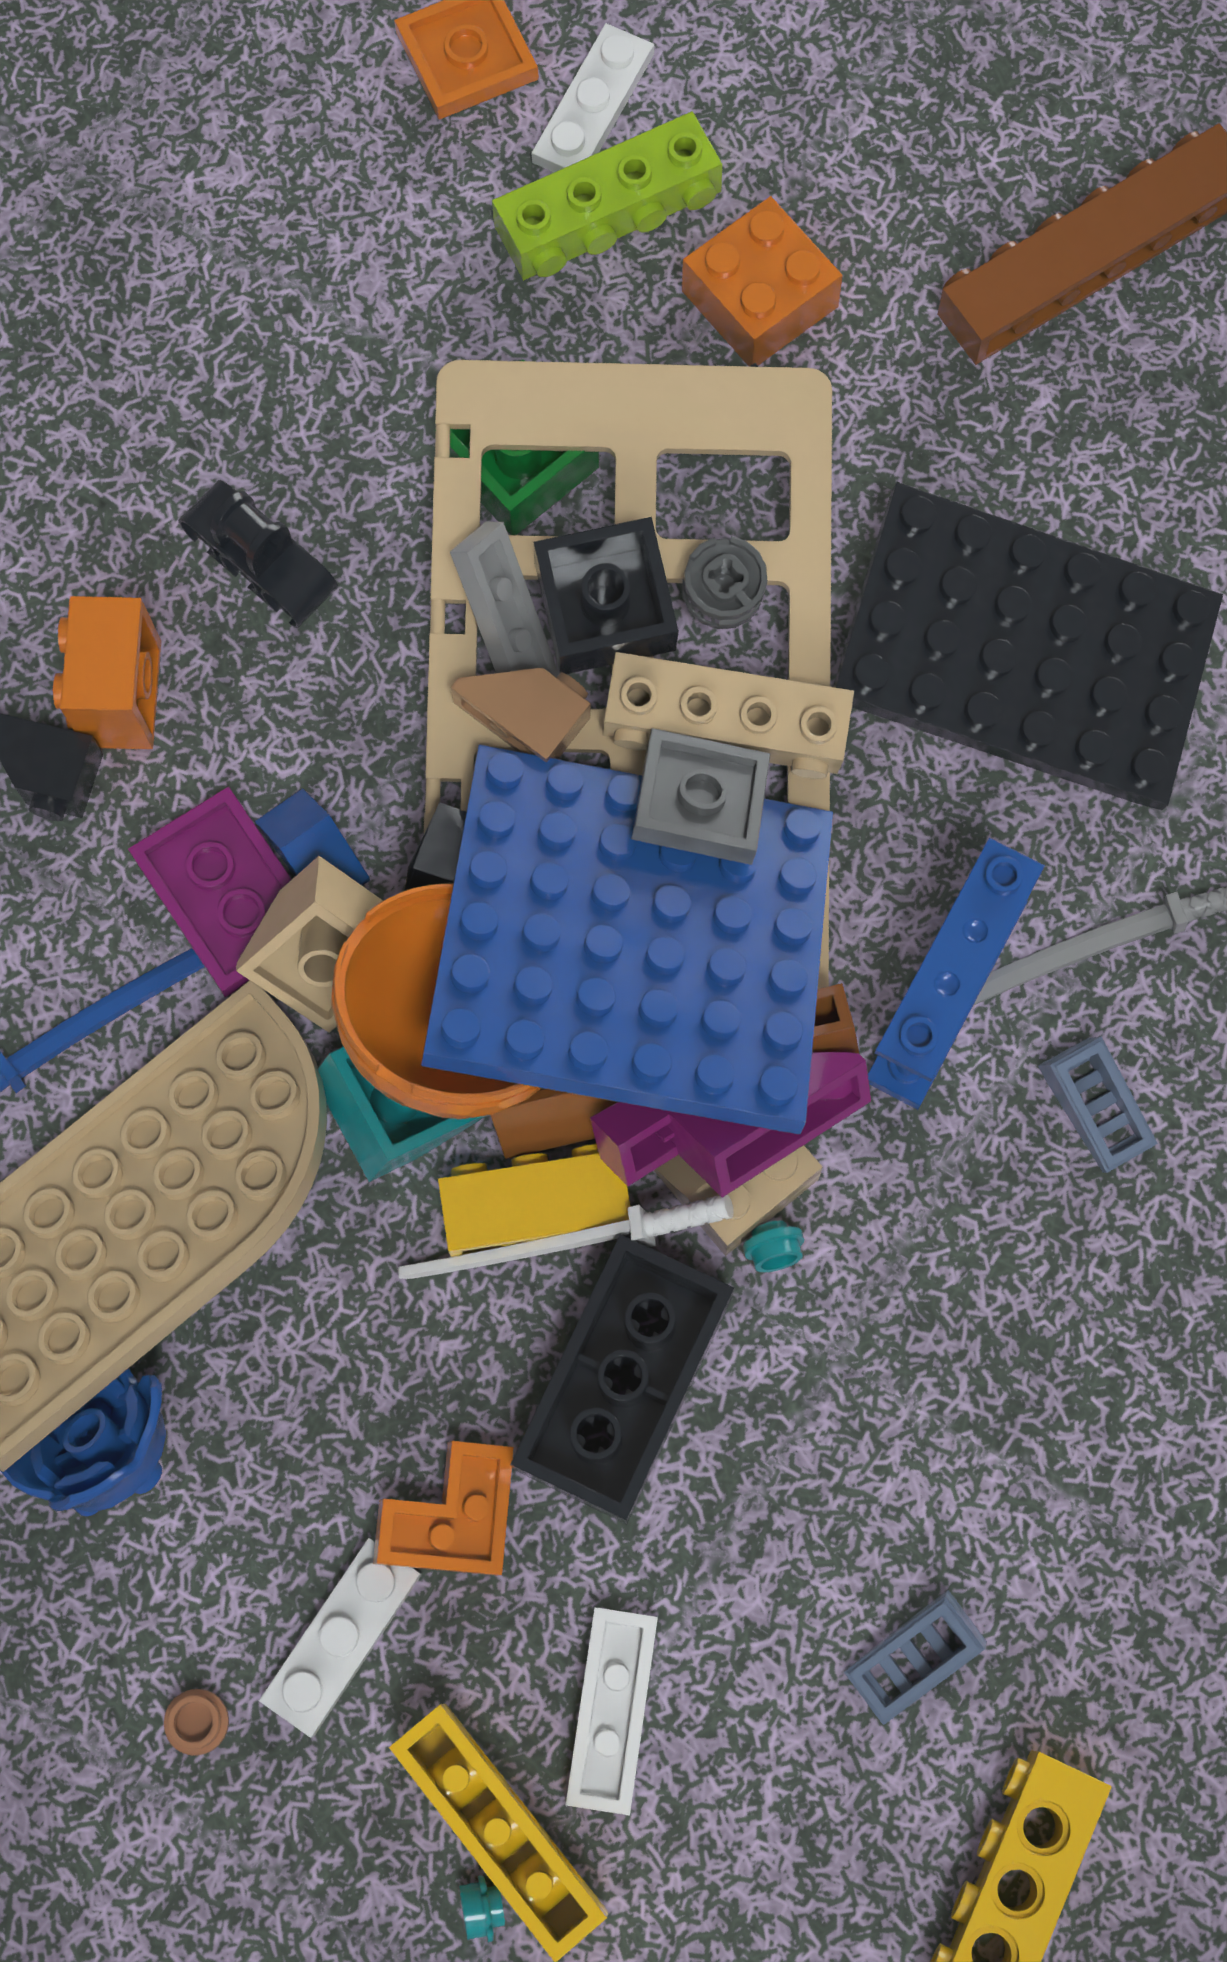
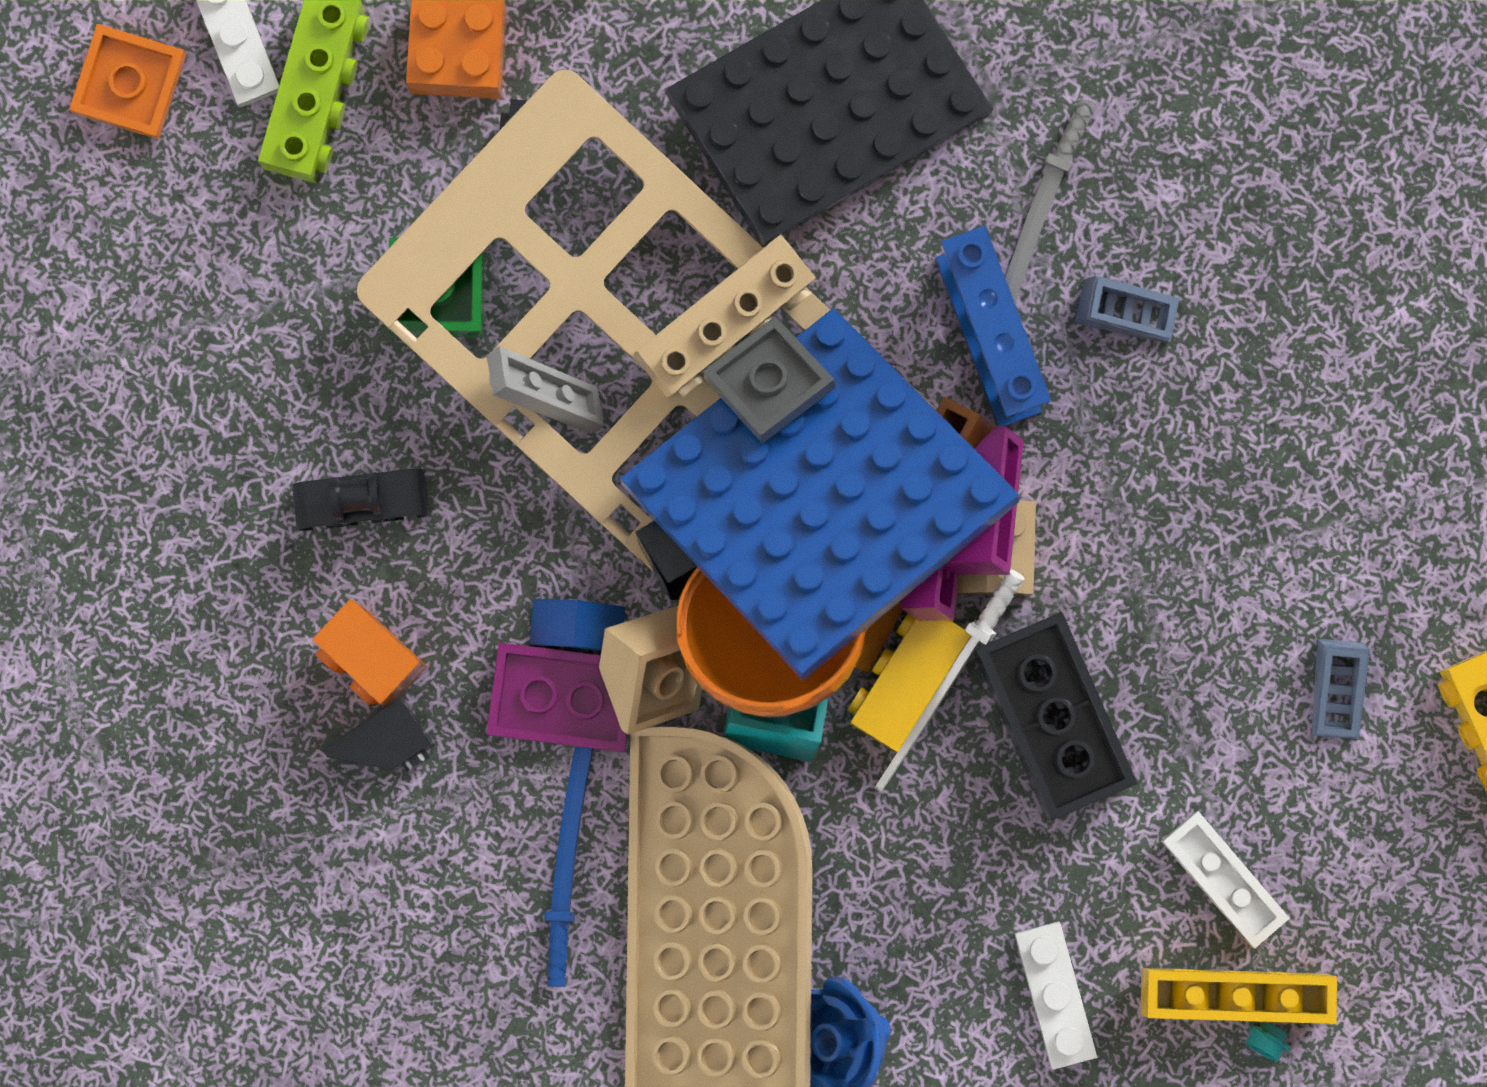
camera: 55 degrees left, 10 degrees up
orange plate [373,1441,514,1576] -> none
medium nougat slope [450,667,591,763] -> none
black brick [533,517,679,674] -> none
dark grey wheel [682,536,768,629] -> none
teal plate [743,1221,804,1272] -> none

